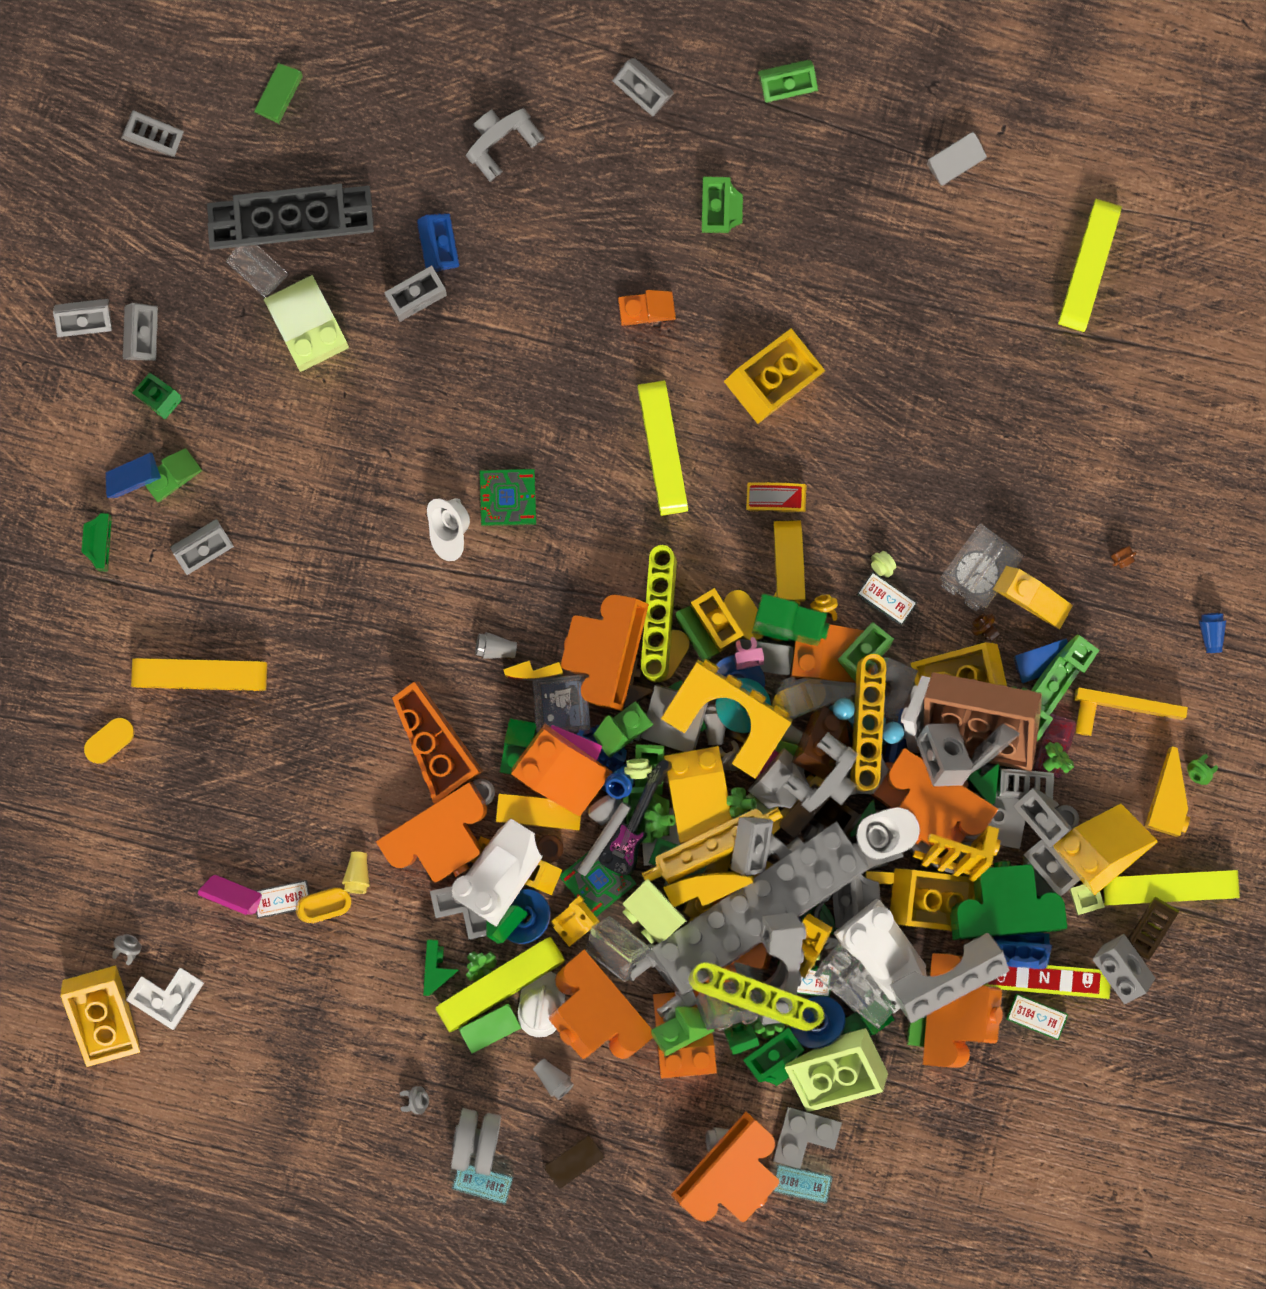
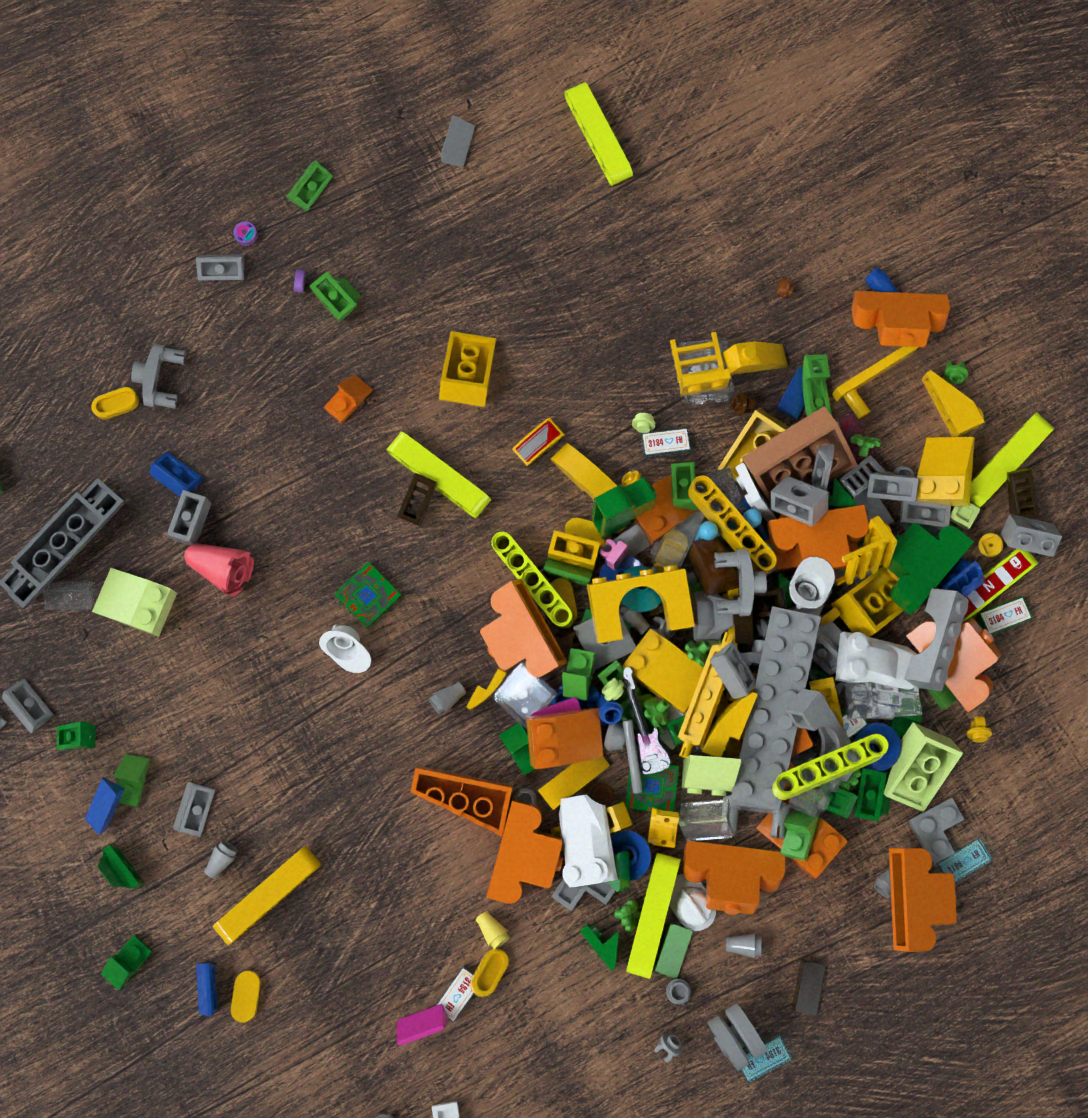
camera: 40 degrees left, 5 degrees down
none -> yellow tile [91,387,139,420]
none -> green slope [101,935,154,990]
none -> coral cone [184,543,254,596]
none -> blue slope [196,962,218,1016]
none -> light grey cone [204,840,238,879]
none -> tile [233,221,258,246]
none -> medium lavender tile [294,269,306,293]
none -> dark brown slope [397,473,437,526]
none -> light grey plate [666,978,691,1005]
none -> yellow plate [670,332,731,396]
none -> orange brick [851,291,950,347]
none -> yellow plate [967,716,992,742]
none -> yellow tile [978,533,1004,557]

